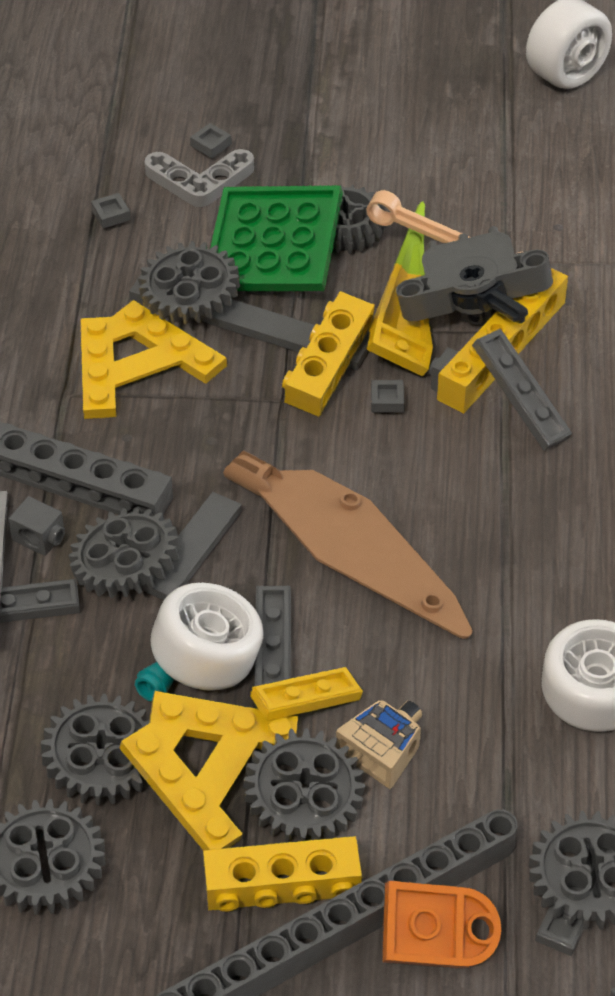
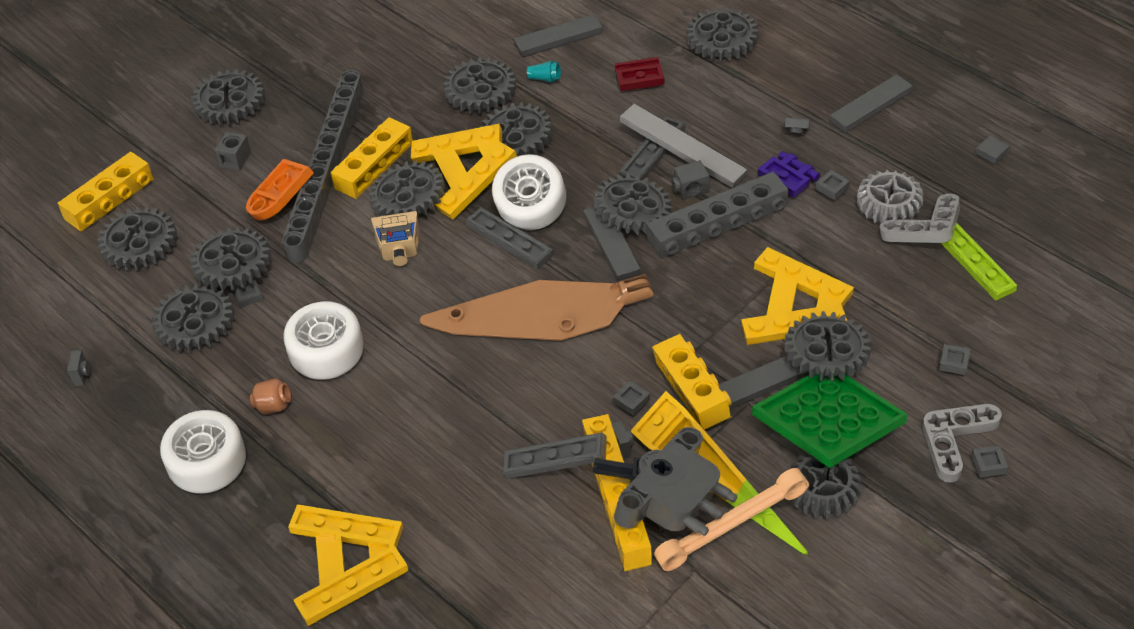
camera: 135 degrees right, 0 degrees up
yellow tile [250,667,363,721] -> none

